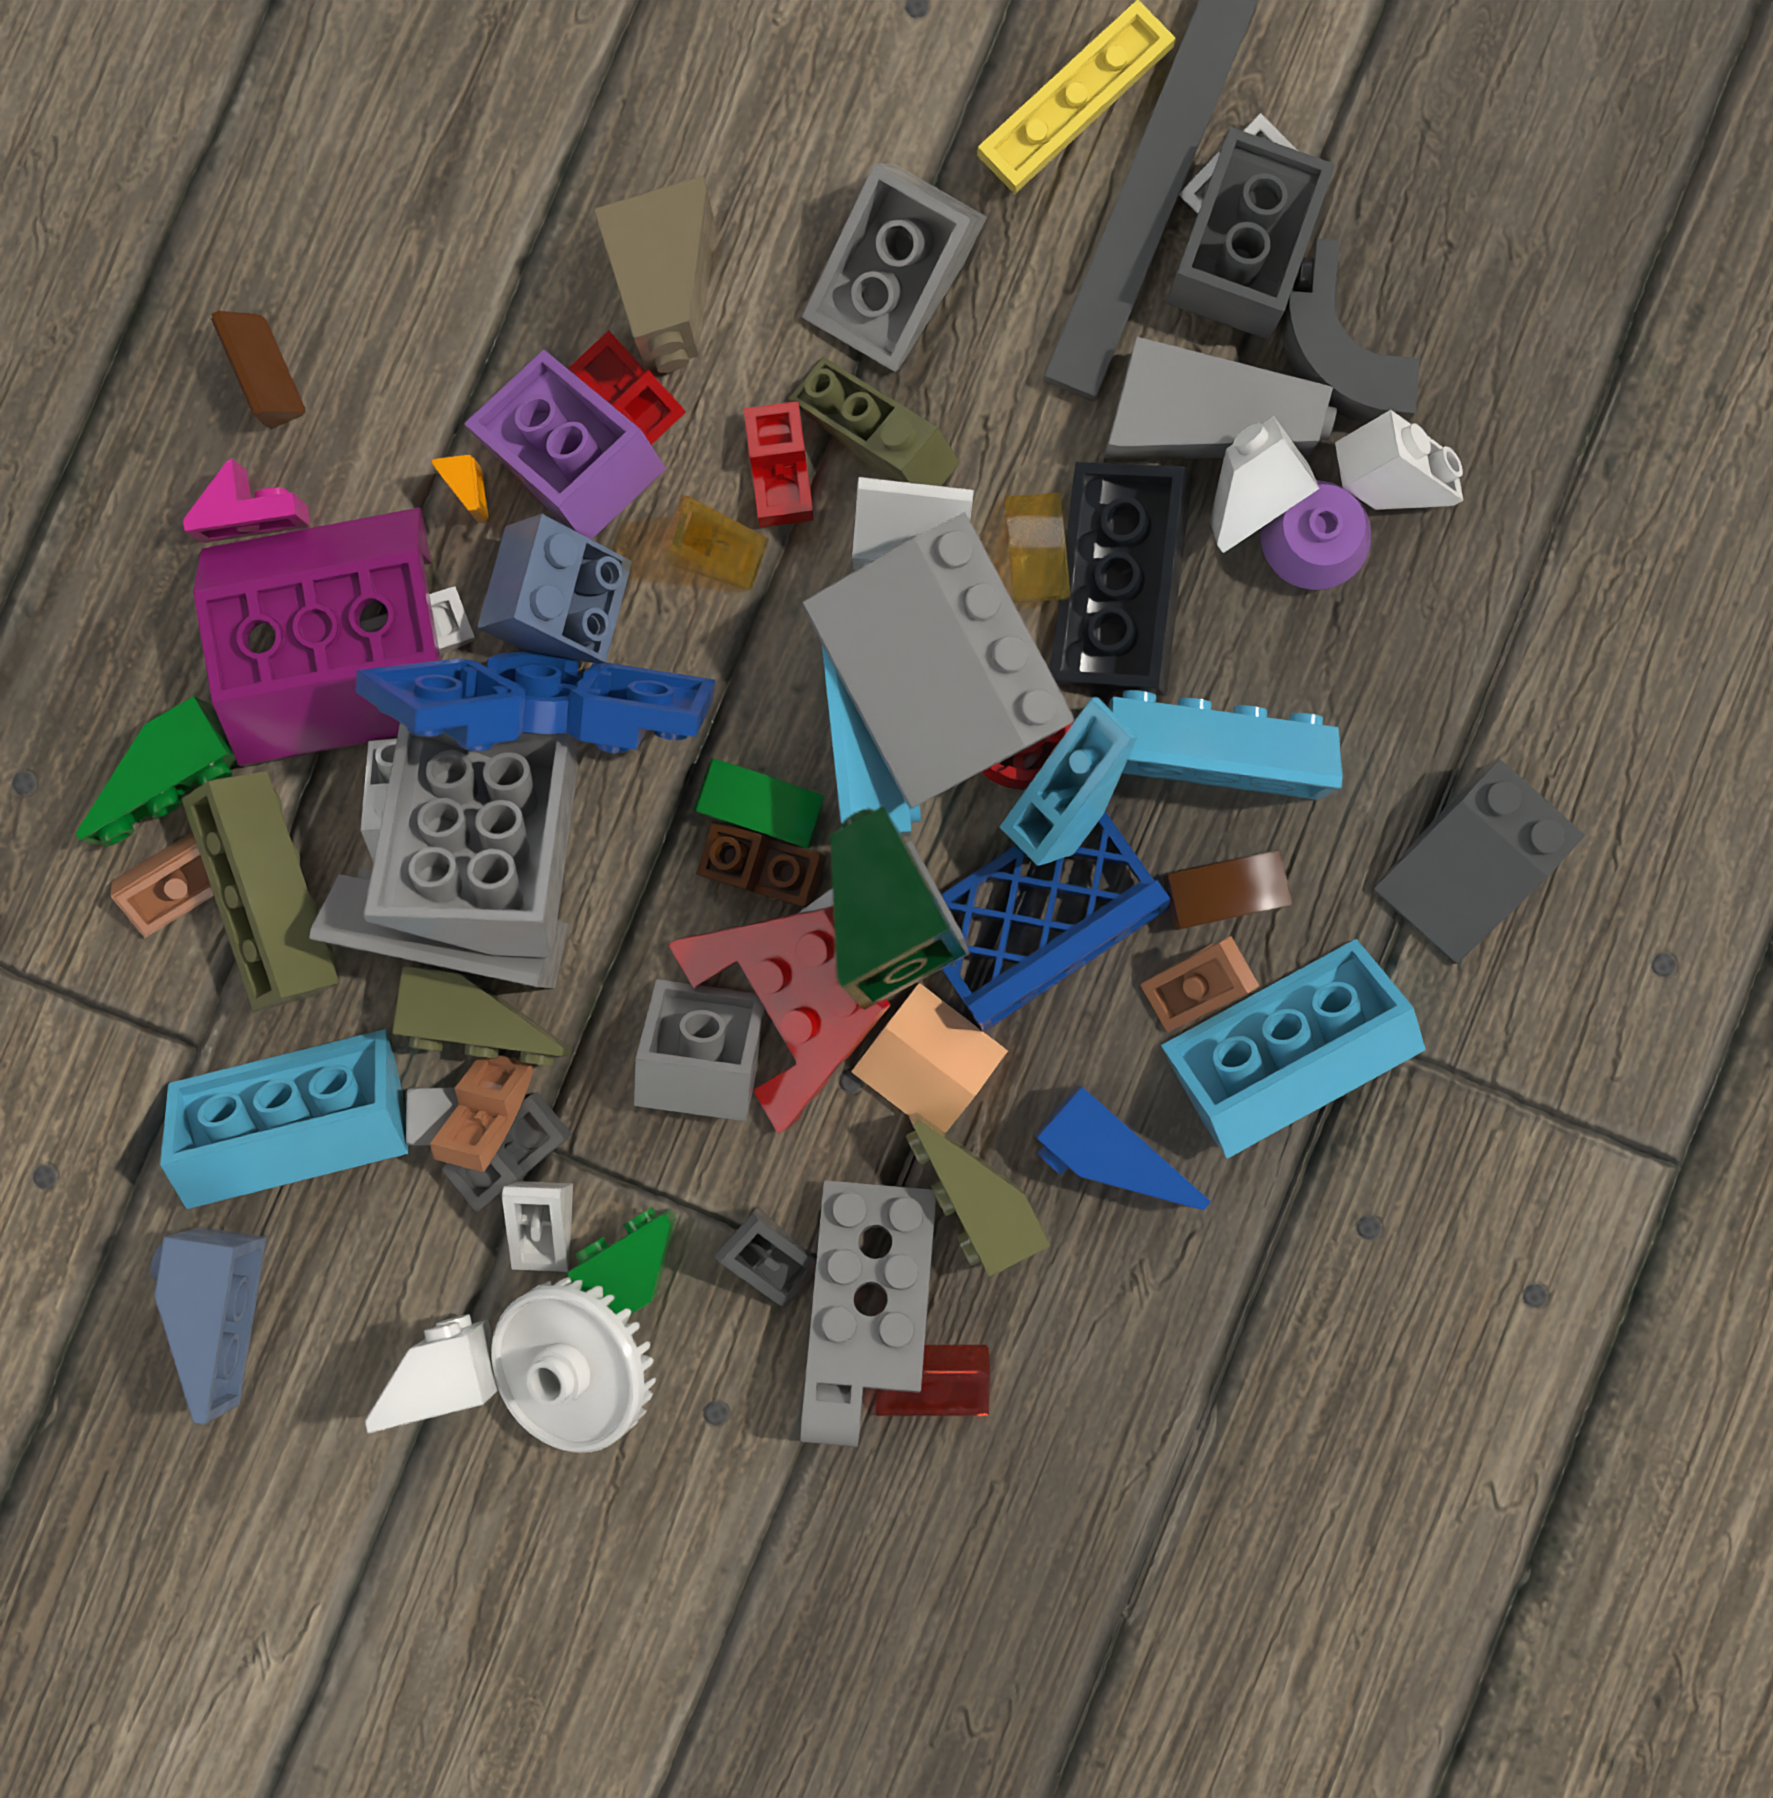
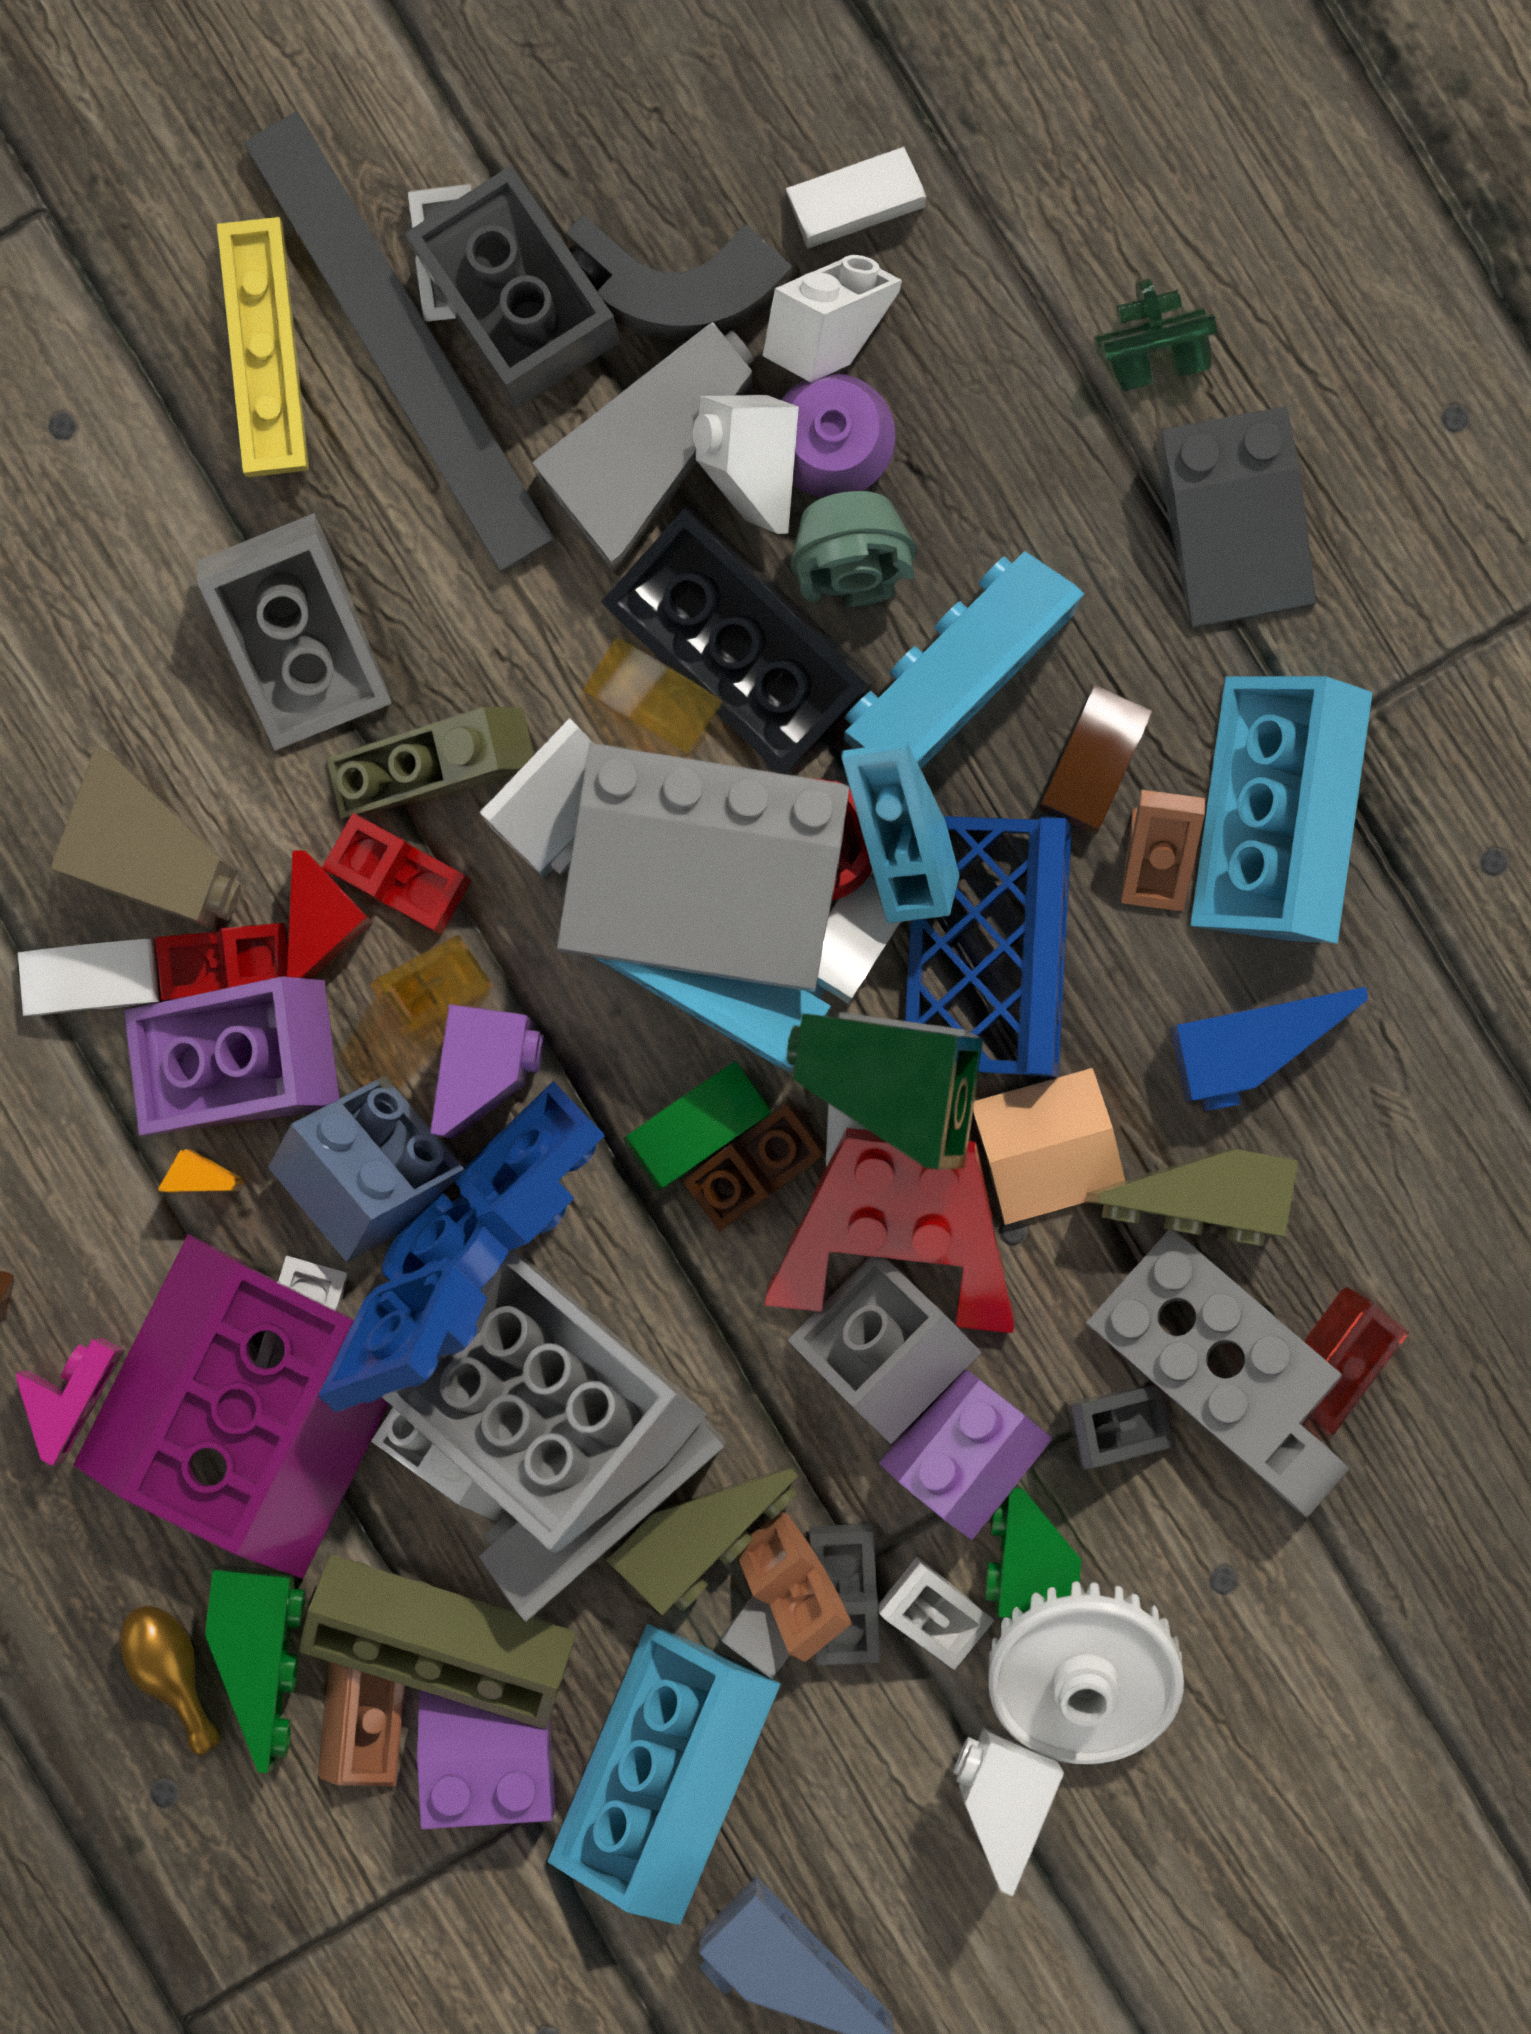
camera: 55 degrees left, 0 degrees up
none -> white slope [18,939,160,1016]
none -> pearl gold piece [120,1605,222,1756]
none -> red slope [287,850,373,979]
none -> medium lavender slope [417,1690,556,1829]
none -> medium lavender slope [430,1004,544,1139]
none -> white slope [786,147,926,249]
none -> sand green cone [790,491,917,607]
none -> white slope [817,876,901,1004]
none -> medium lavender slope [879,1369,1053,1540]
none -> clear green hips [1093,278,1218,391]

